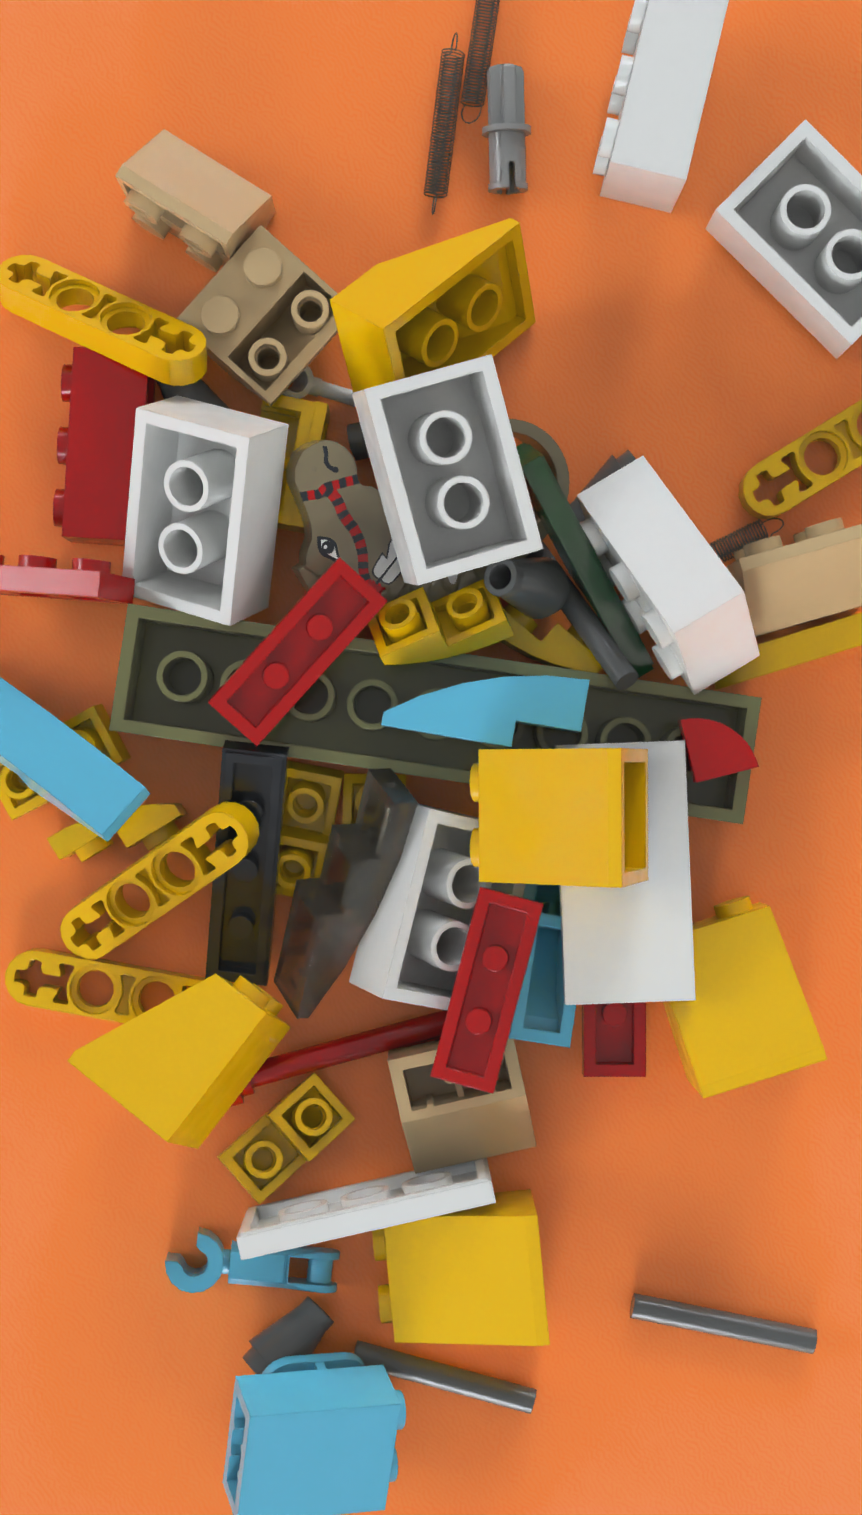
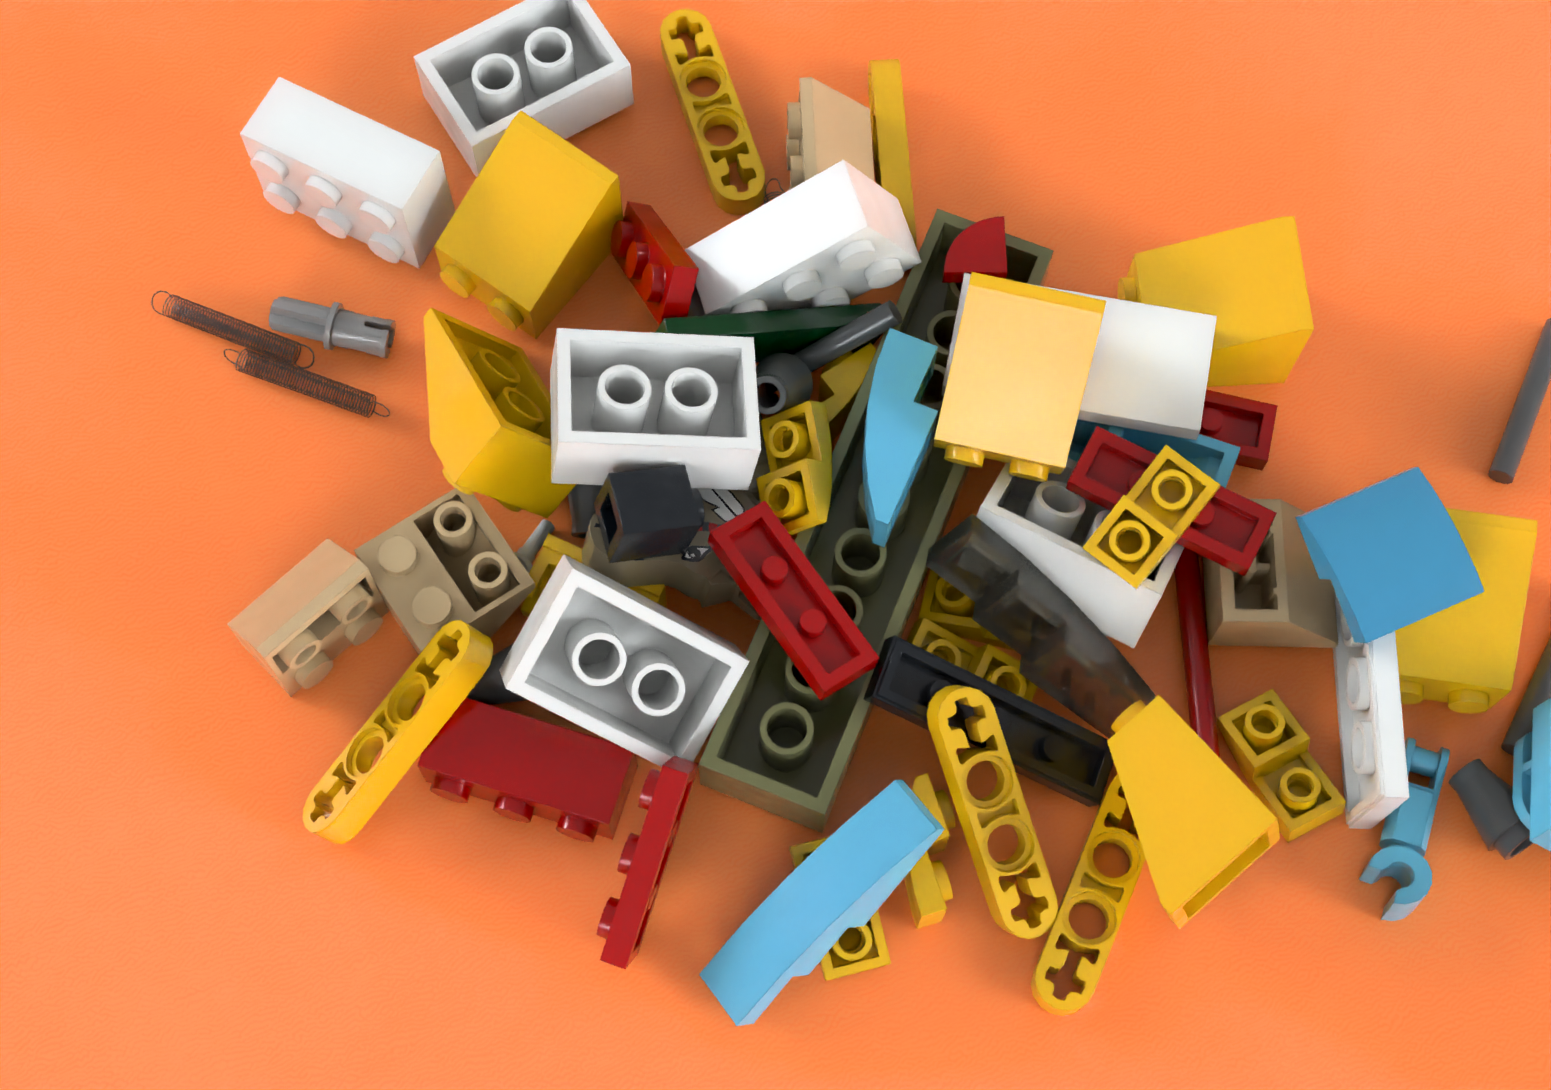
camera: 80 degrees left, 20 degrees down
none -> yellow slope [434,111,623,339]
none -> black brick [594,465,704,563]
none -> red plate [610,201,699,325]
none -> yellow slope [1082,445,1220,590]
none -> dark azure slope [1296,467,1485,643]

